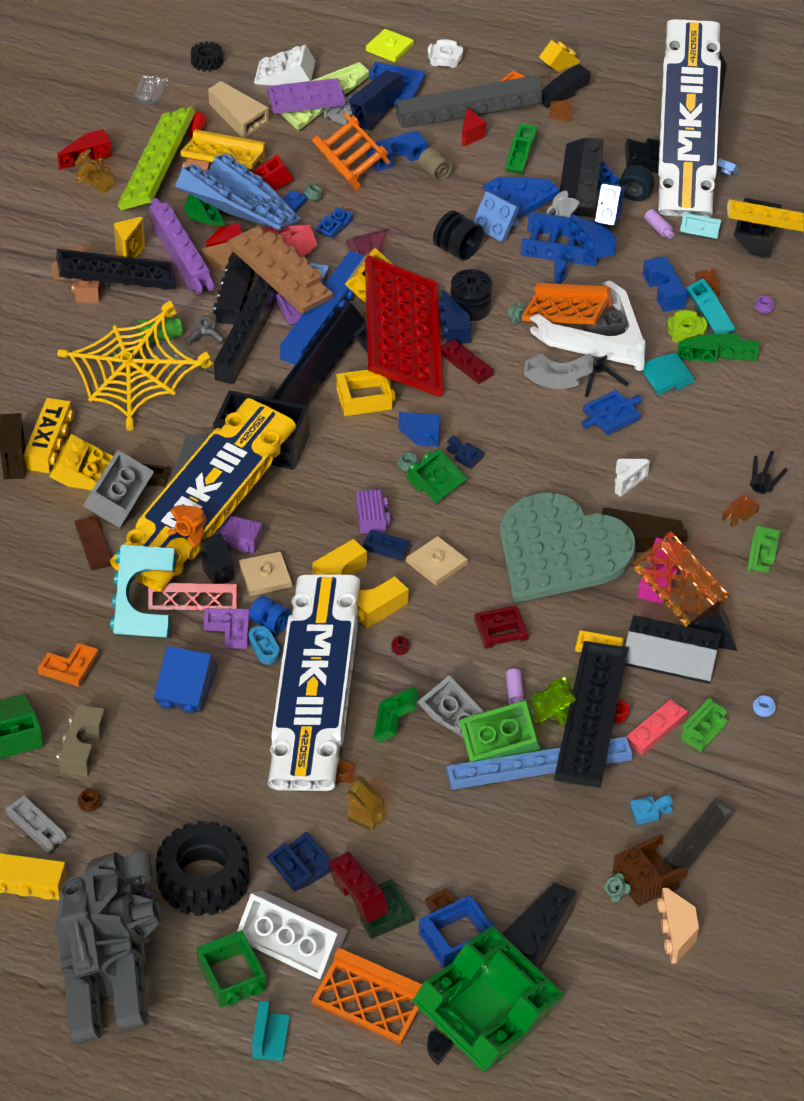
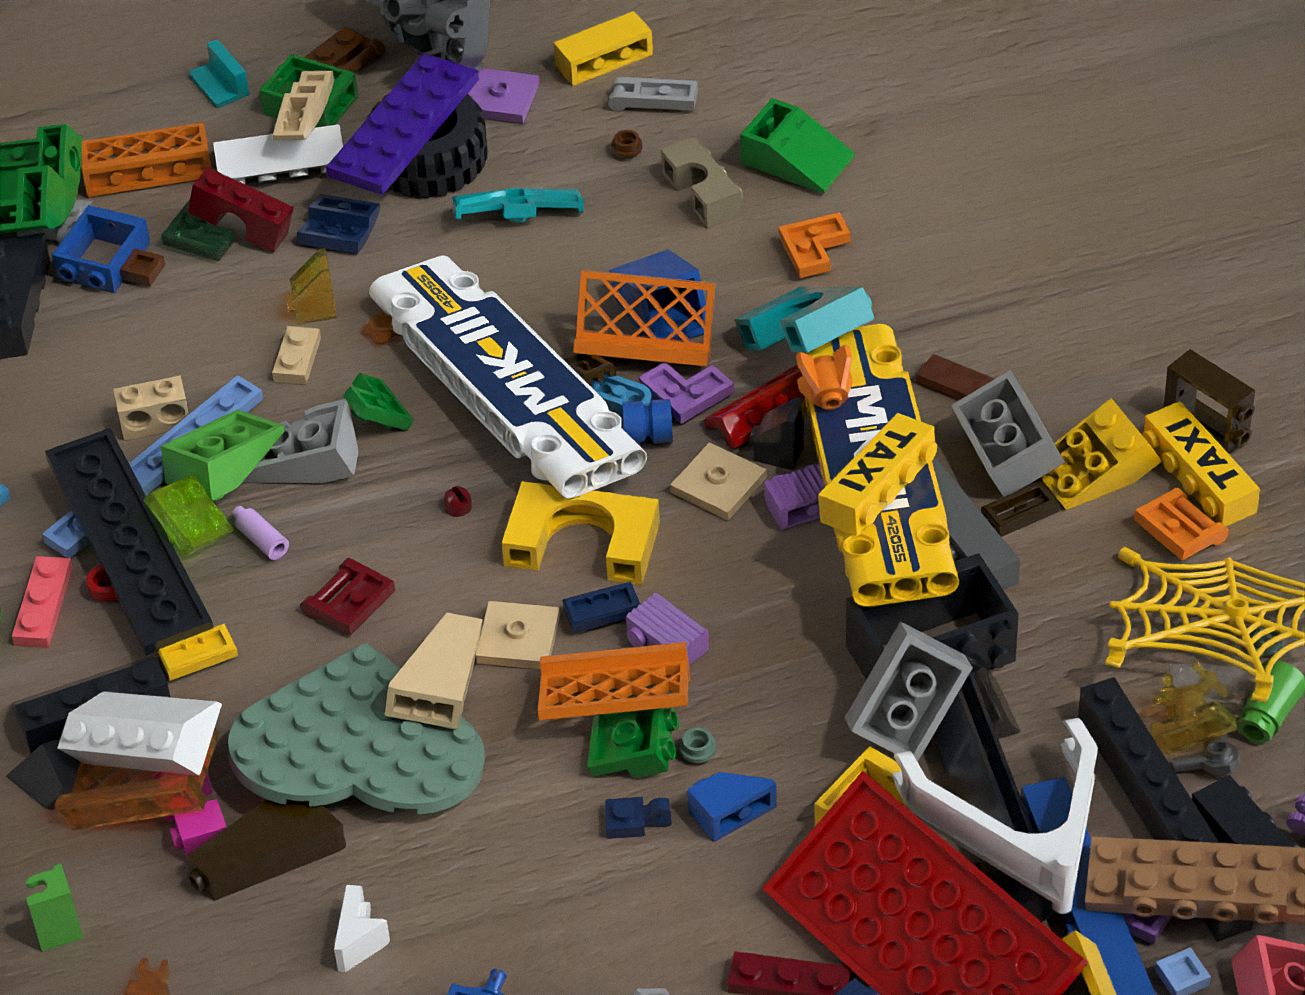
camera: 145 degrees right, 0 degrees up
none -> white slope [58,692,222,776]
none -> tan brick [113,375,189,441]
none -> tan slope [272,71,335,140]
none -> tan plate [272,326,321,385]
none -> reddish brown plate [304,26,386,72]
none -> dark purple plate [326,53,479,195]
none -> tan slope [384,613,482,729]
none -> teal plate [452,188,584,222]
none -> orange fence [537,642,691,721]
none -> dark brown tile [563,353,617,386]
none -> orange fence [573,270,716,366]
none -> yellow brick [818,413,937,536]
none -> light grey brick [845,622,973,762]
none -> white piece [893,718,1098,914]
none -> orange plate [1133,488,1229,561]
none -> clear yellow piece [1151,662,1237,755]

